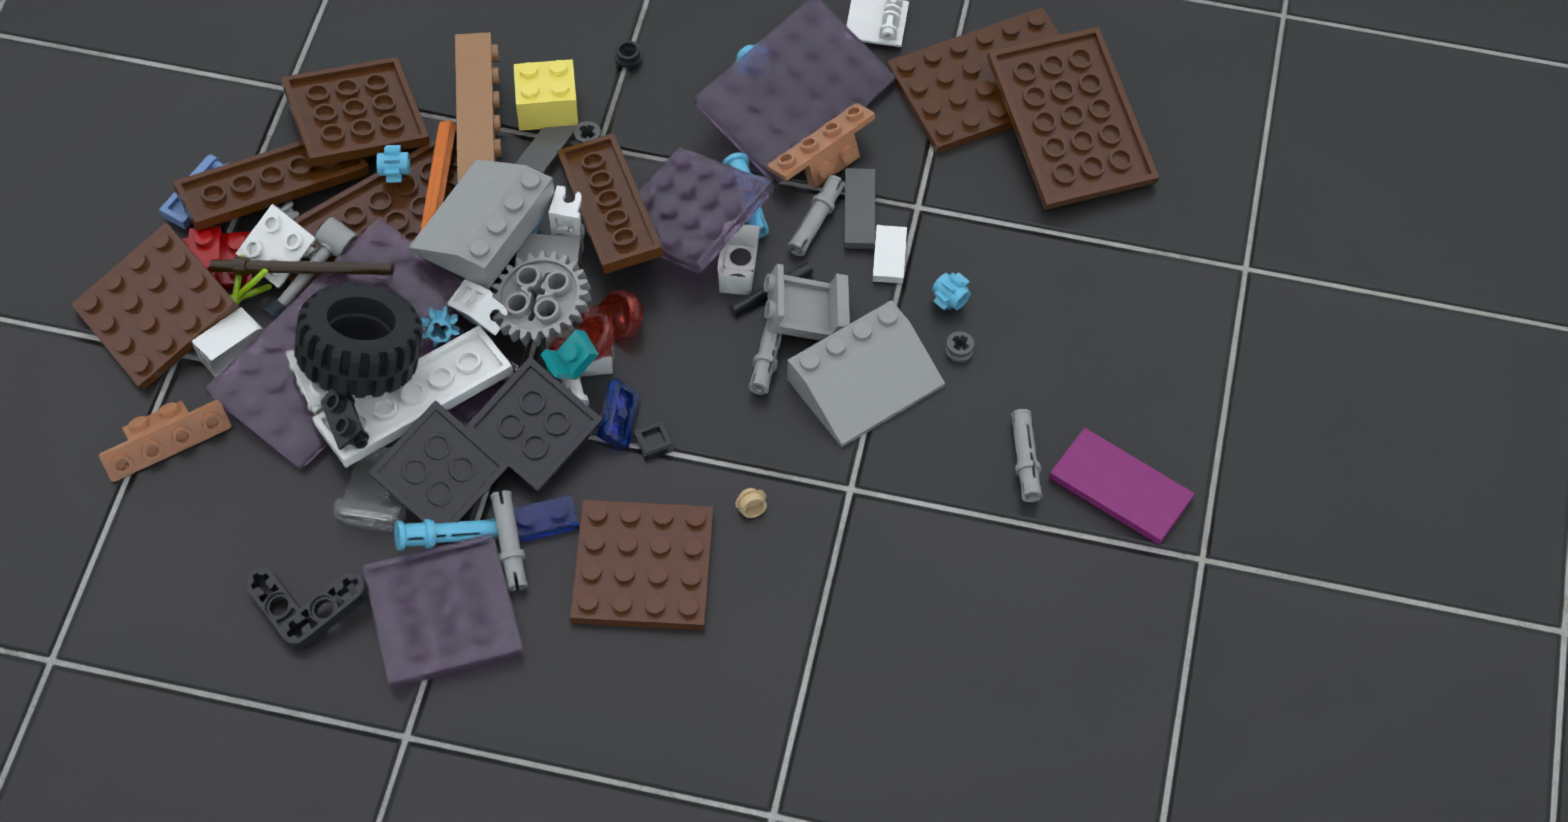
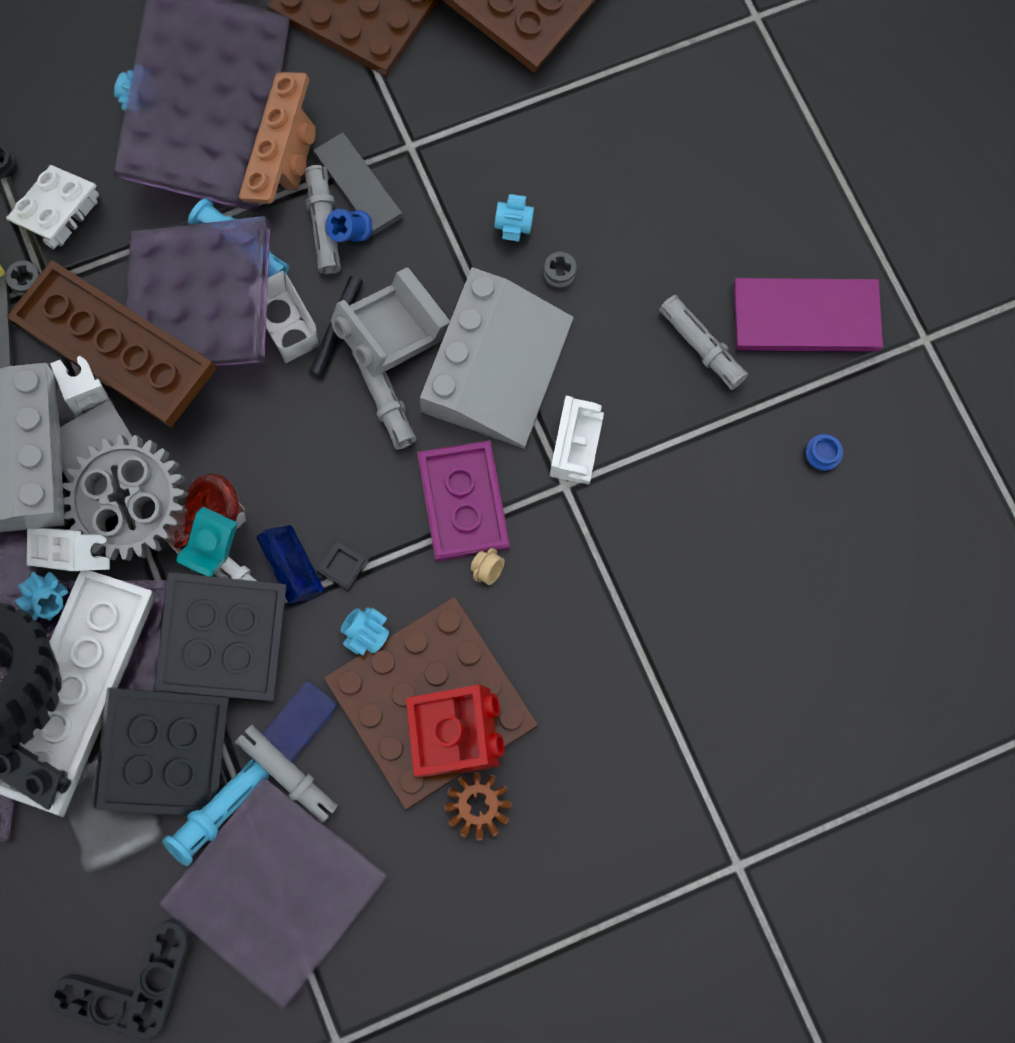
camera: 40 degrees left, 15 degrees up
clear red hat [581,290,644,339] -> none
white tile [872,225,907,284] -> none
none -> white hinge [6,165,99,249]
none -> blue bush [326,209,373,242]
none -> medium azure gear [341,607,389,655]
none -> red plate [406,685,505,778]
none -> magenta tile [417,440,510,562]
none -> dark orange gear [444,772,512,841]
none -> white hinge [549,396,604,485]
none -> blue plate [805,434,843,471]

